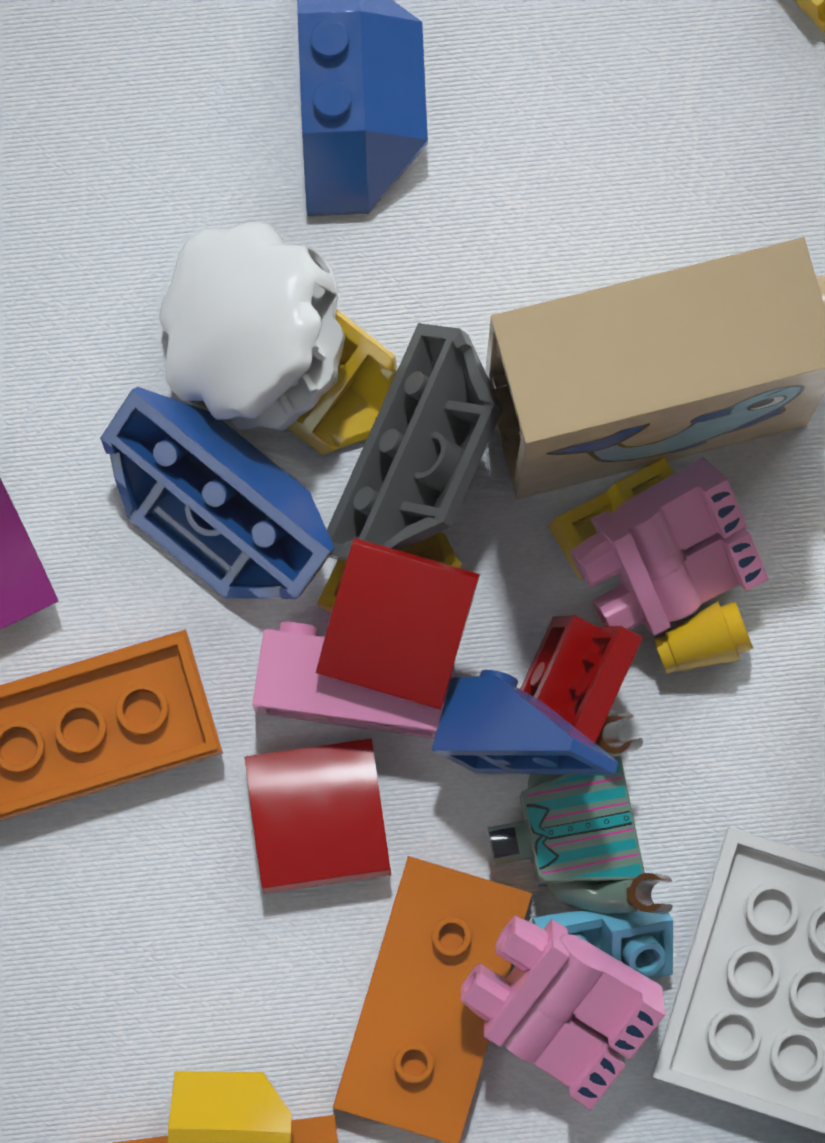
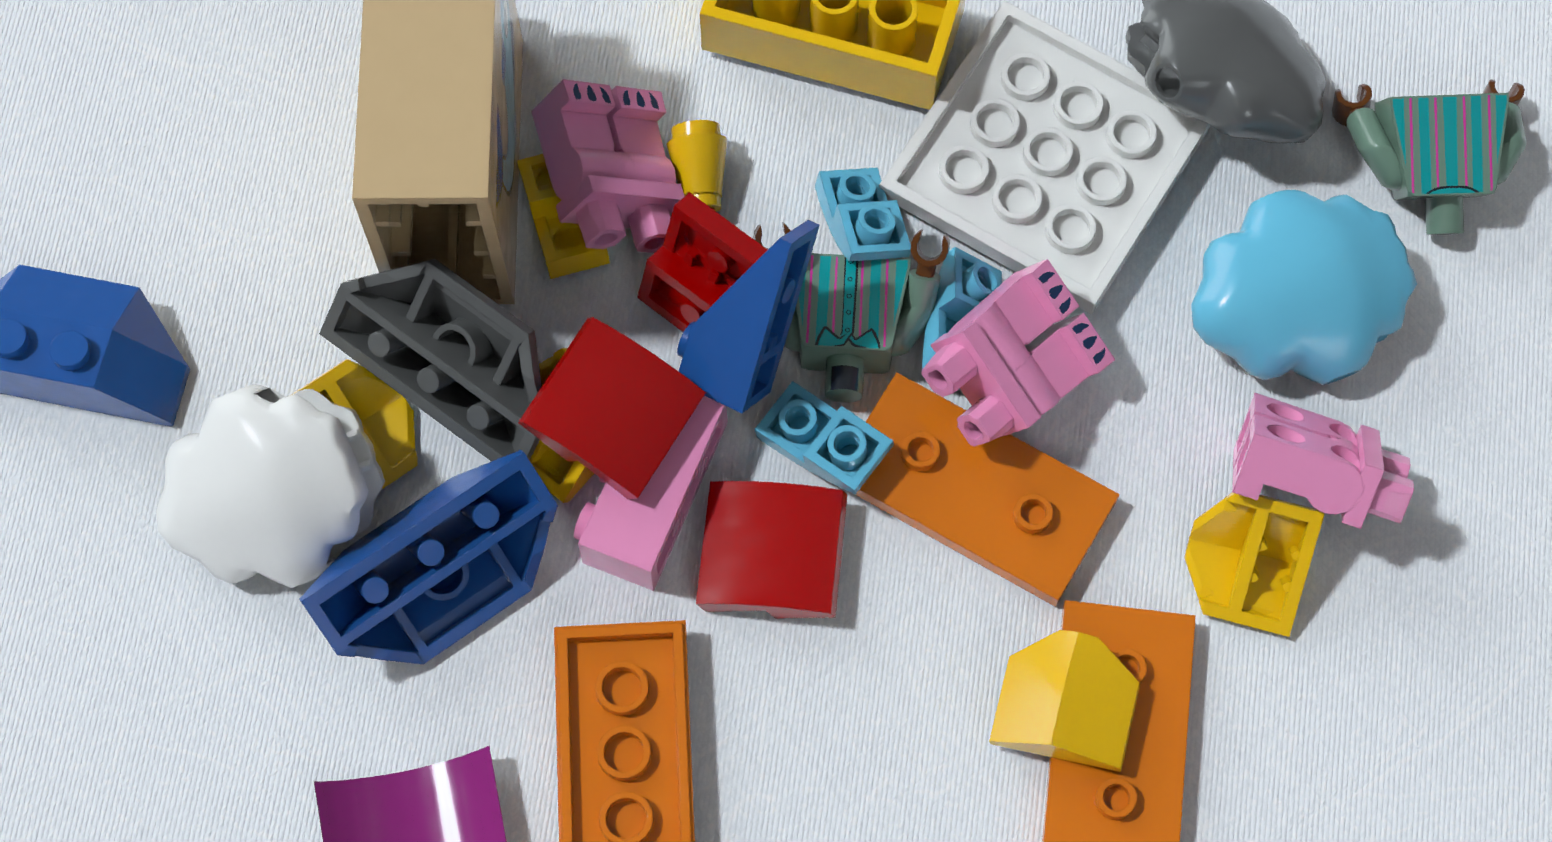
camera: 75 degrees left, 10 degrees down
none -> medium azure slope [754,381,894,494]
none -> medium azure slope [815,168,911,261]

